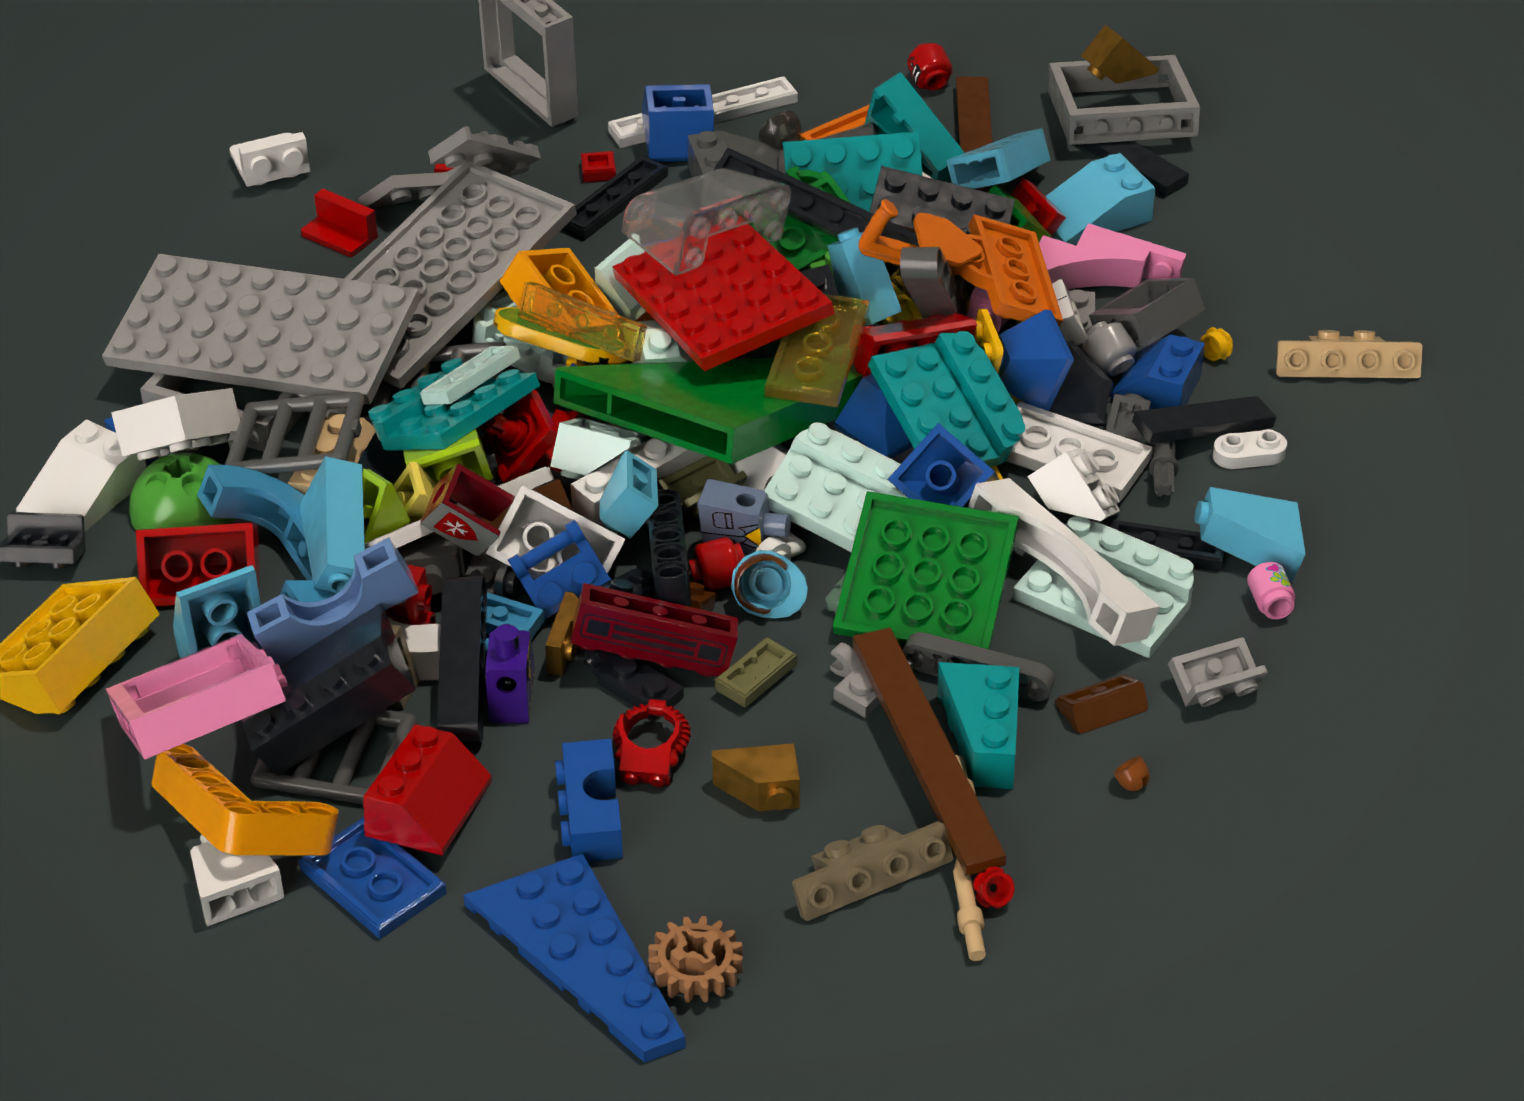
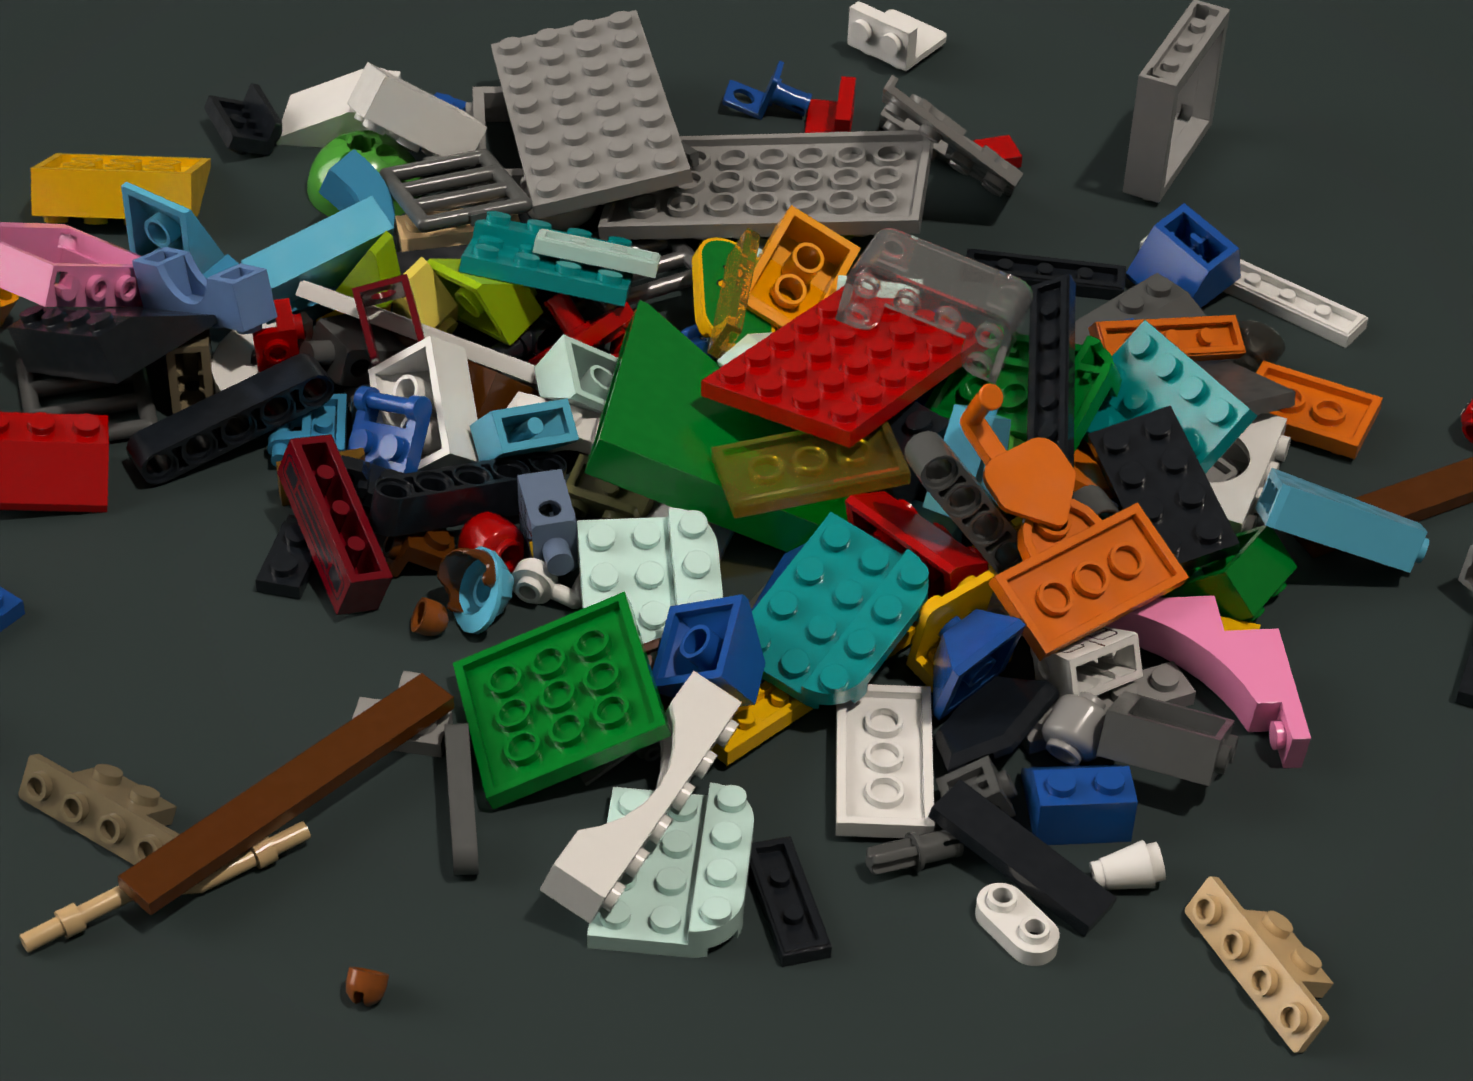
camera: 60 degrees right, 0 degrees up
red slope [136,523,260,606] -> none
dark purple torso [485,624,535,723] -> none
blue arch [555,739,623,862] -> none
red tile [581,151,616,182] -> none
red piece [612,699,691,787] -> none
pearl gold slope [712,743,800,811] -> none
olive plate [715,637,797,708] -> none
teal wedge [864,72,965,183] -> none
teal wedge [937,662,1020,789] -> none
red plate [973,866,1015,909] -> none
red plate [1010,178,1066,236] -> none
white slope [1028,448,1120,521] -> none
medium azure slope [1045,153,1155,245] -> none
reddish brown slope [1055,674,1148,733] -> none
light grey bracket [1168,637,1268,707] -> none
medium azure slope [1194,487,1306,582] -> none
yellow plate [1200,327,1233,361] -> none
bright pink brick [1247,562,1296,619] -> none
none -> dark orange hinge [411,597,449,637]
none -> blue bracket [722,60,812,120]
none -> orange tile [1088,315,1246,361]
none -> white cone [1089,840,1166,890]

